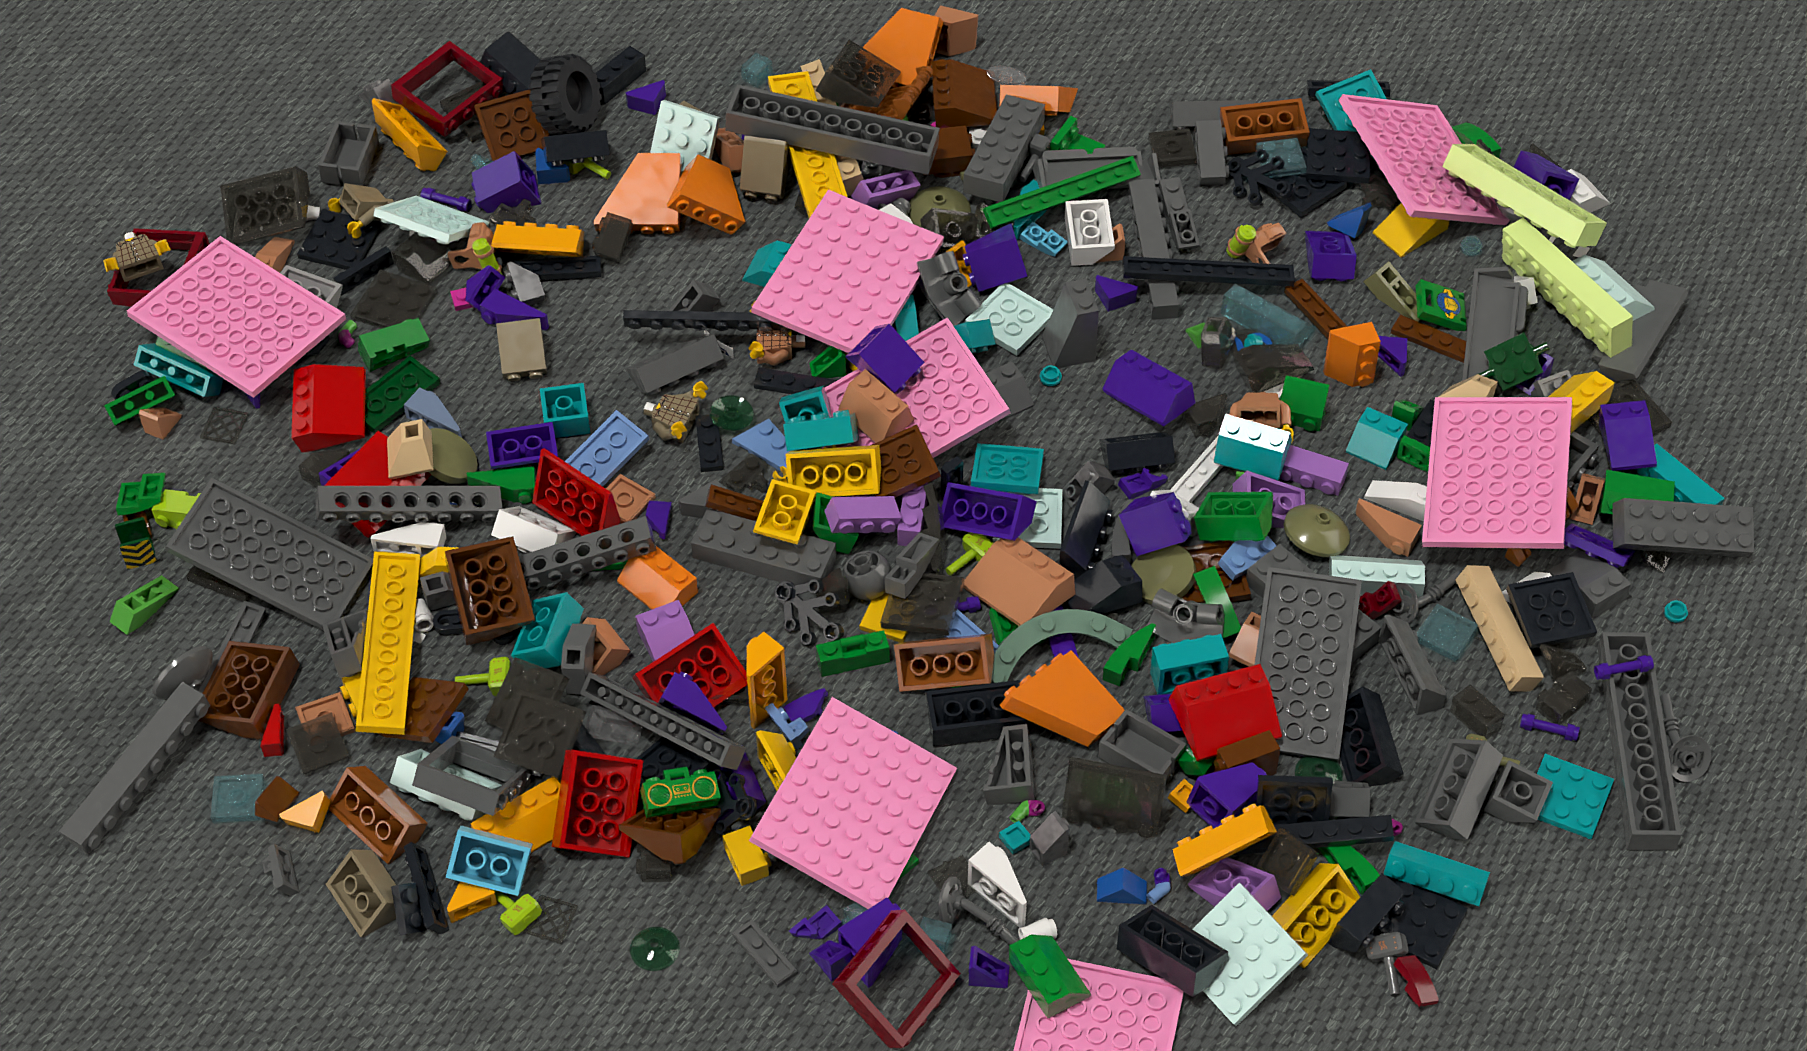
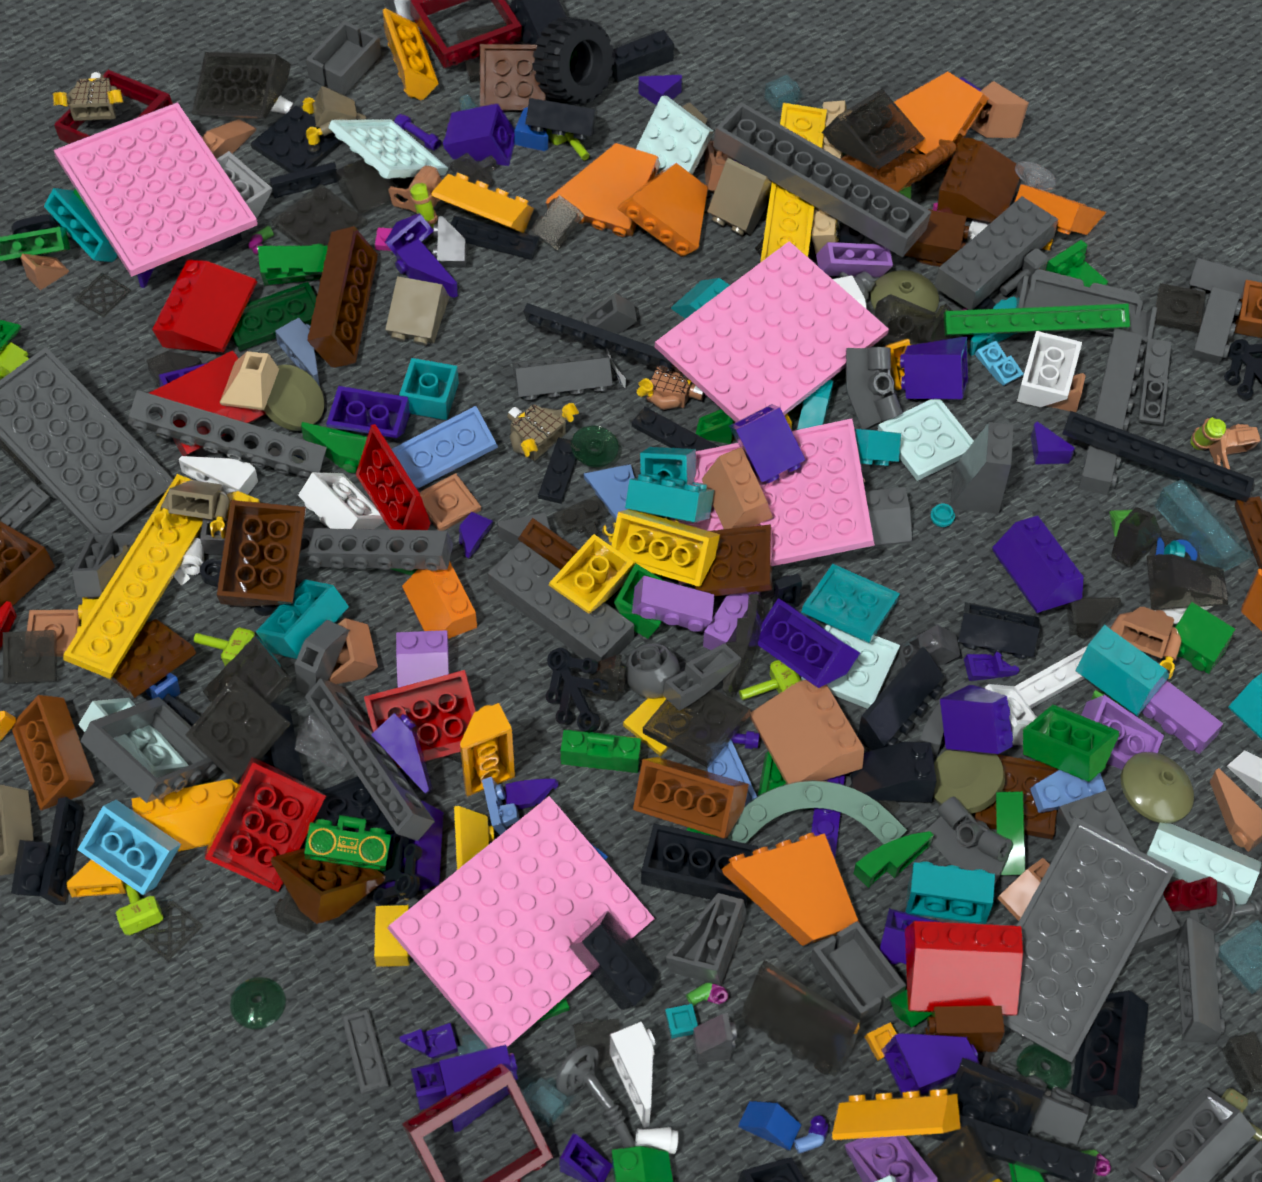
camera: 20 degrees right, 5 degrees up
none -> dark tan torso [152,480,230,538]
none -> reddish brown brick [307,226,378,368]
none -> black slope [569,911,660,1010]

